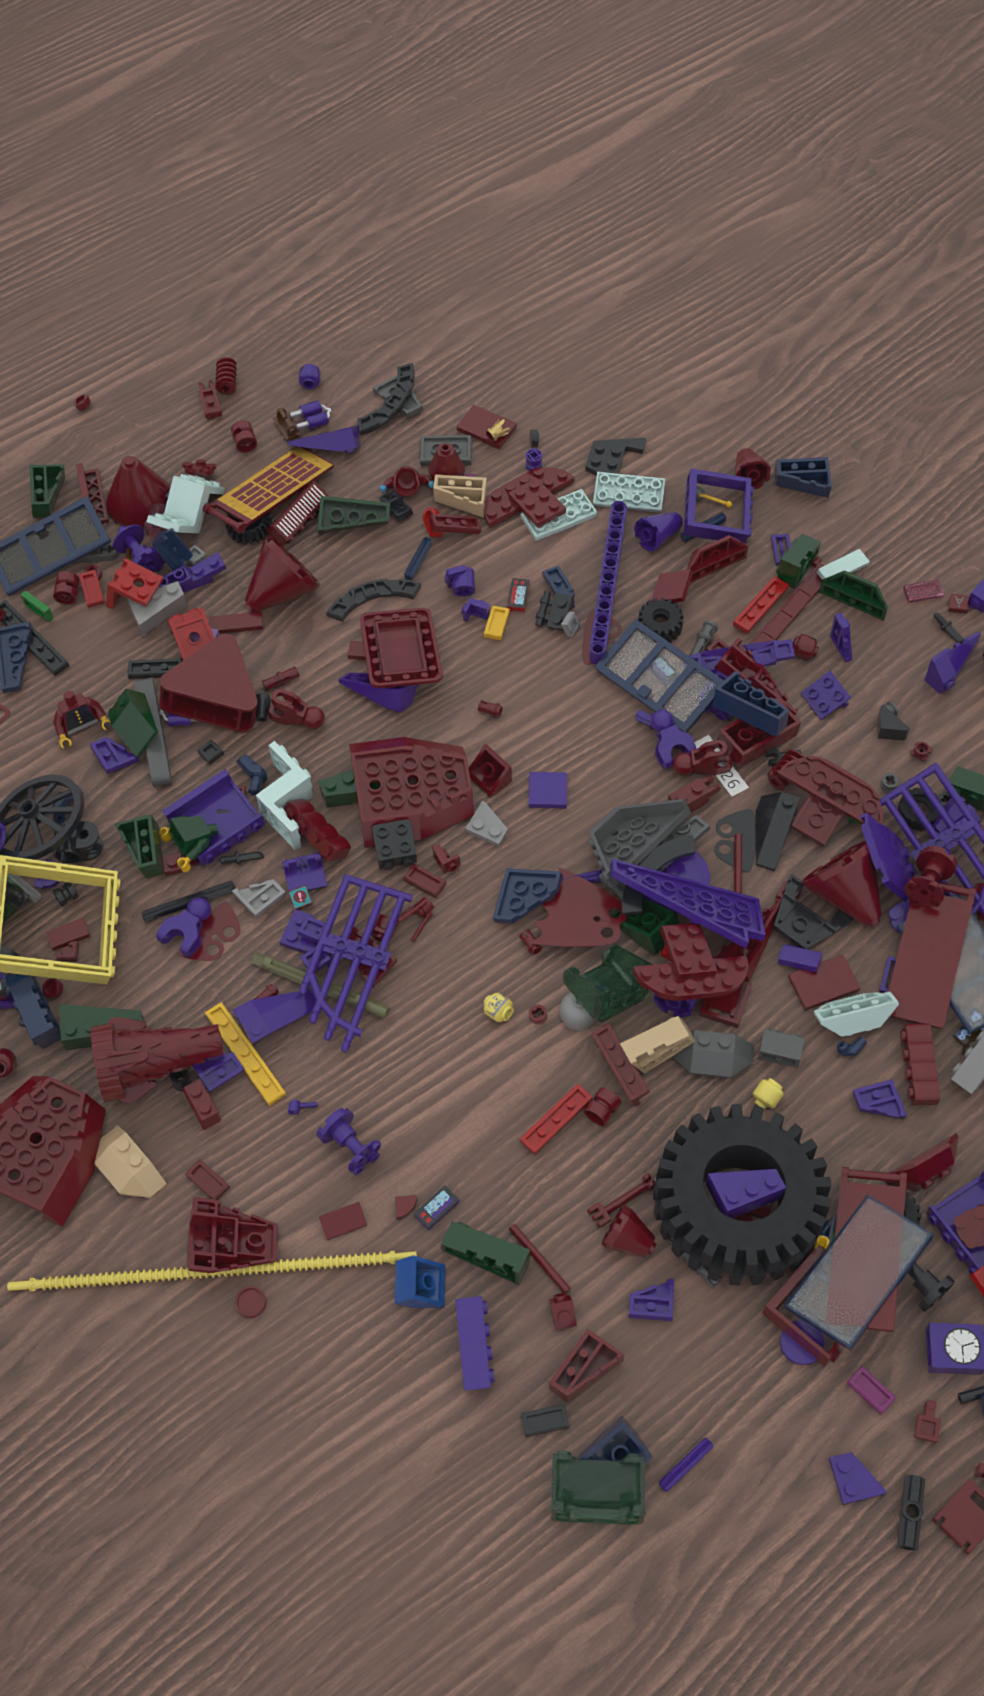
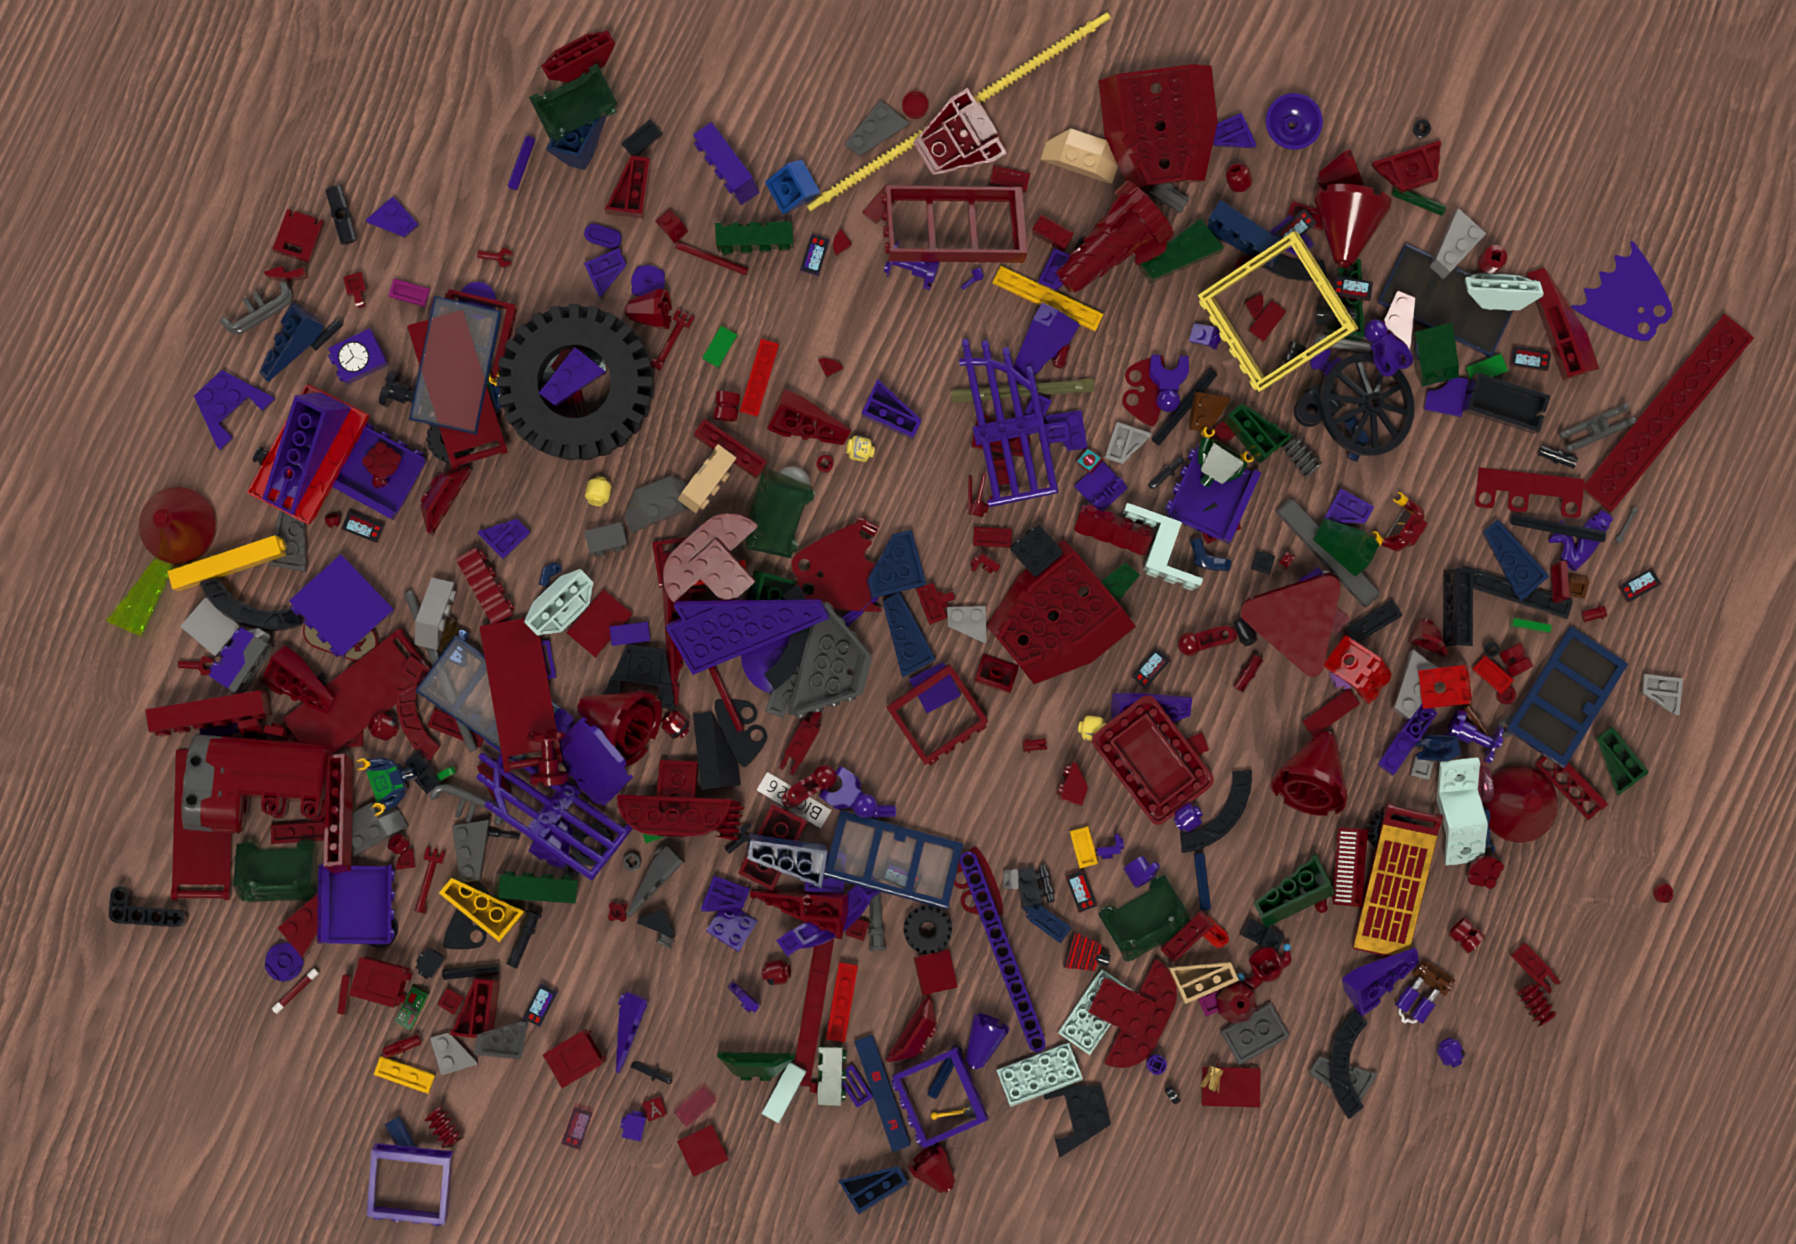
camera: 145 degrees right, 25 degrees up
none -> dark red bar [477,248,514,268]
none -> dark red wedge [541,30,615,84]
none -> dark purple tile [584,224,622,249]
none -> dark grey wedge [626,846,684,918]
none -> dark purple piece [631,265,665,296]
none -> dark red head [661,710,690,739]
none -> dark red tile [677,1124,729,1177]
none -> dark purple wing [701,876,750,912]
none -> green tile [702,326,738,369]
none -> dark red wedge [767,389,851,445]
none -> dark red tile [818,358,843,378]
none -> dark grey wing [845,101,910,157]
none -> dark blue tile [854,1035,911,1152]
none -> dark purple wedge [861,379,922,440]
none -> dark red window [881,185,1027,263]
none -> dark blue wing [882,592,936,678]
none -> dark red window [886,664,989,765]
none -> dark red hinge [916,582,955,625]
none -> dark red slope [1056,762,1088,807]
none -> torso [1063,931,1111,971]
none -> light yellow head [1078,716,1107,741]
none -> clear green windscreen [1097,875,1190,962]
none -> tile [1131,648,1171,689]
none -> dark grey piece [1149,183,1190,213]
none -> dark purple head [1173,803,1203,832]
none -> dark purple bracket [1189,323,1221,350]
none -> reddish brown wing [1189,392,1231,433]
none -> dark red bush [1278,551,1295,570]
none -> dark grey piece [1281,437,1322,479]
none -> dark red wedge [1408,618,1448,657]
none -> black fence [1443,568,1473,647]
none -> black hinge [1484,642,1500,657]

